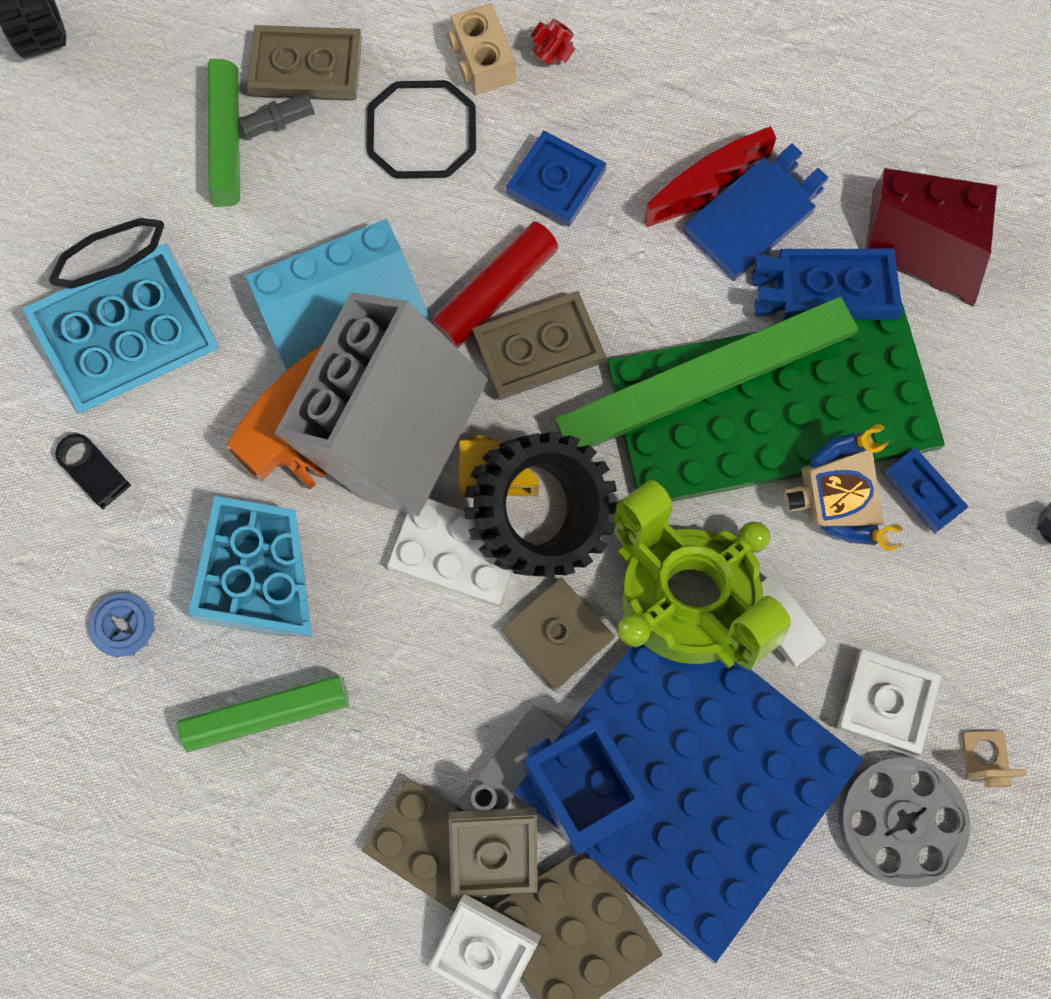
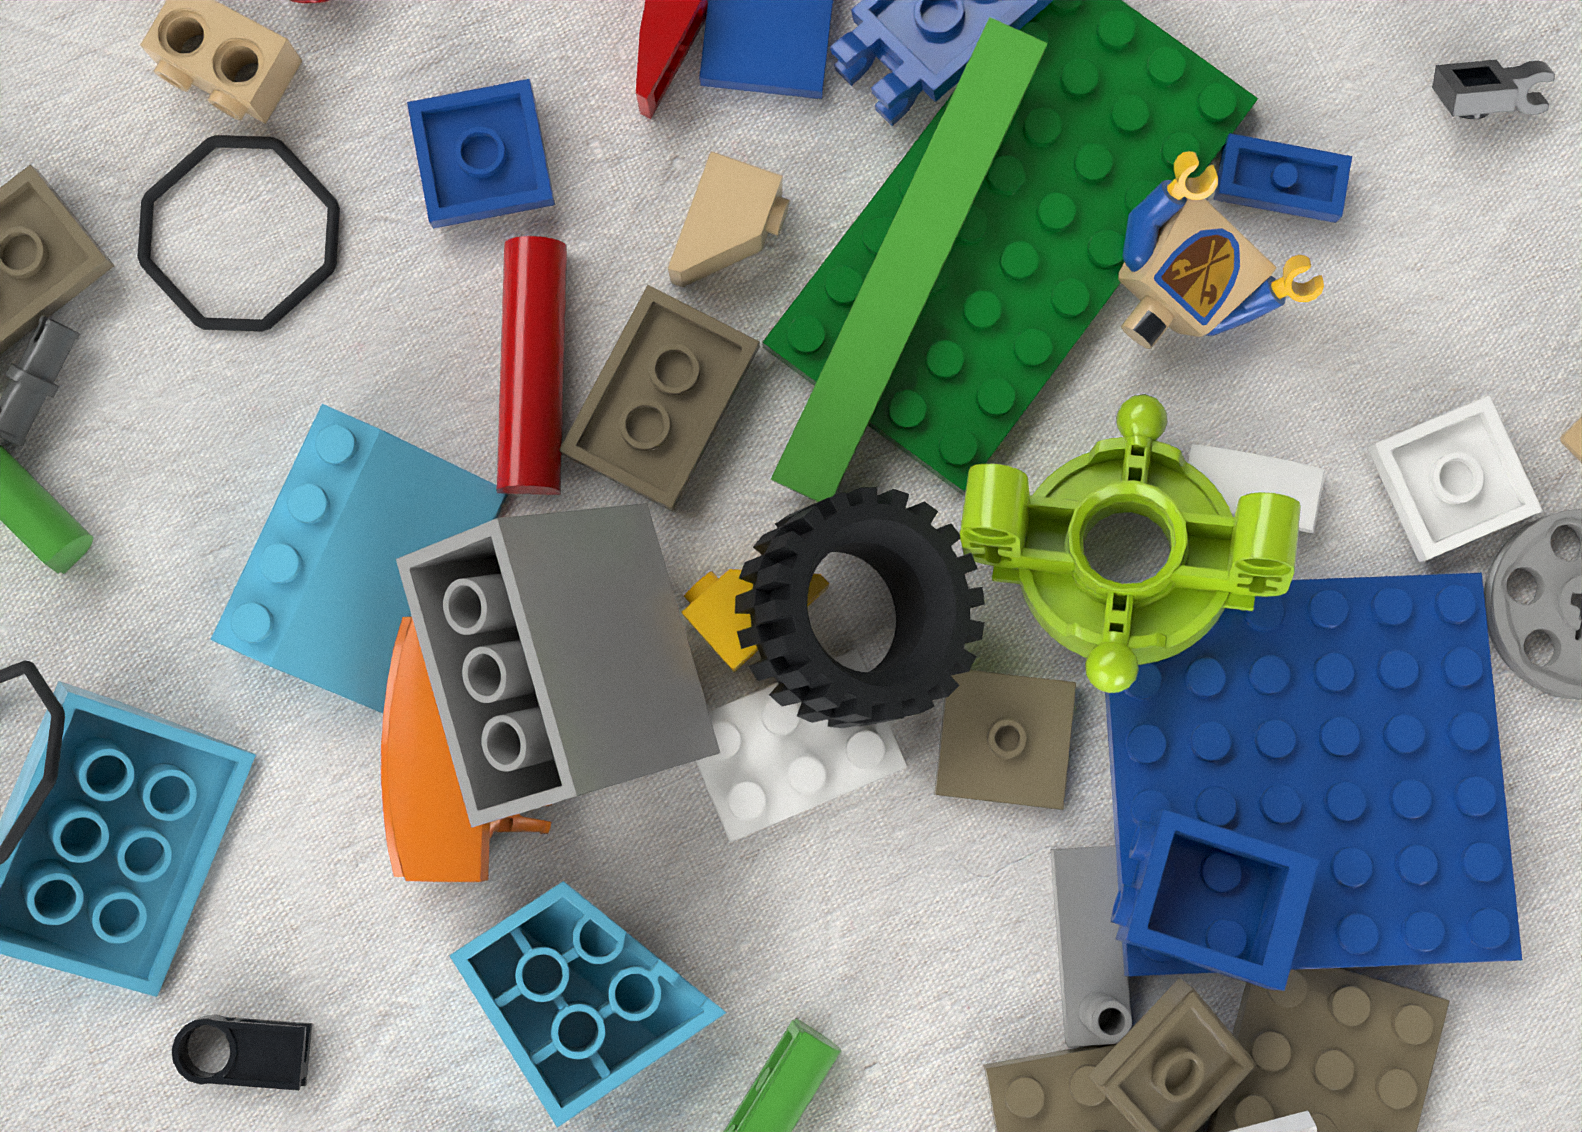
camera: 45 degrees left, 10 degrees up
none -> tan slope [668,151,790,287]

